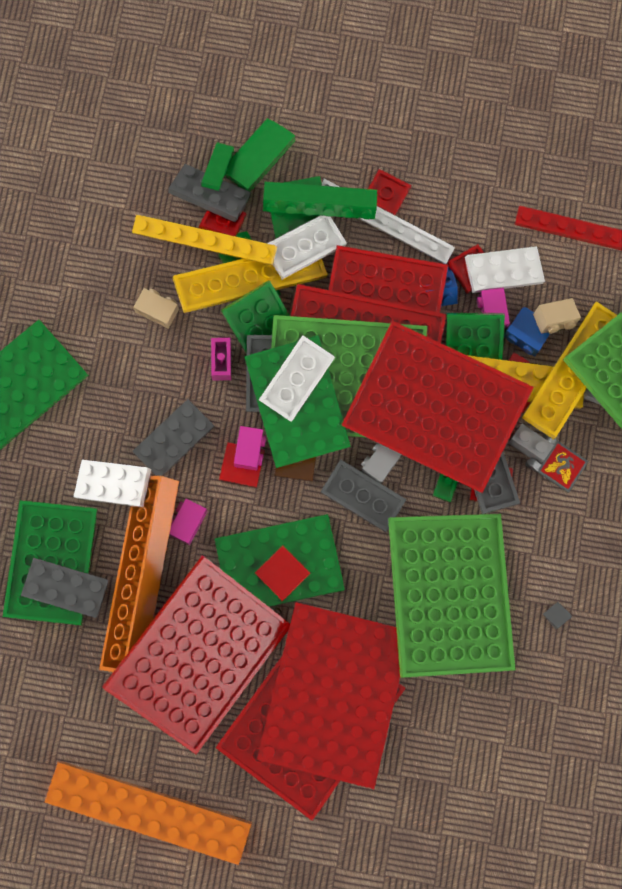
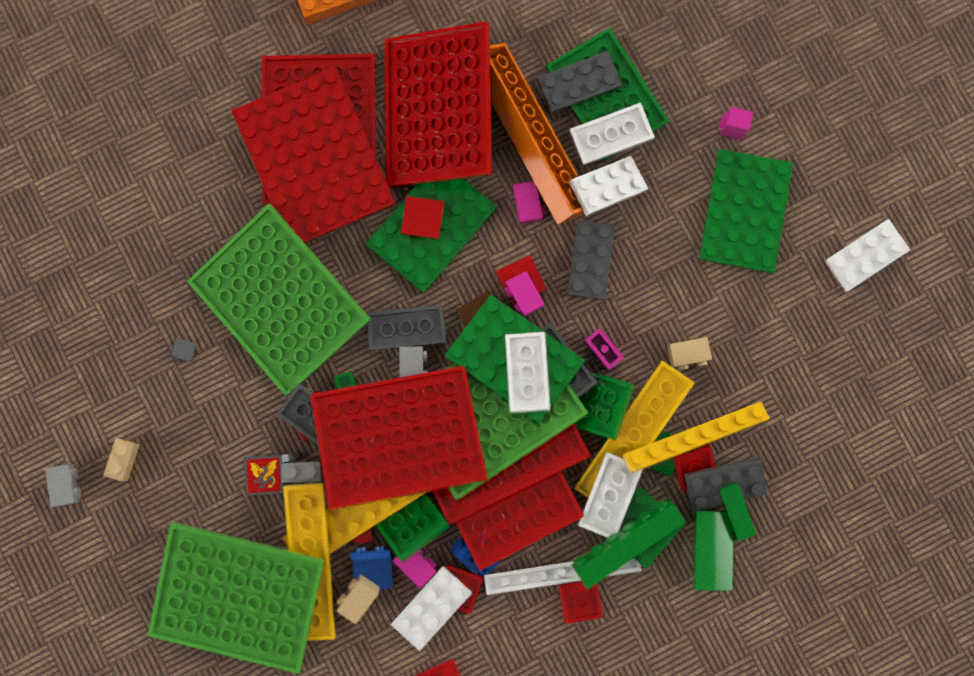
camera: 145 degrees right, 5 degrees up
none -> white plate [569,103,655,165]

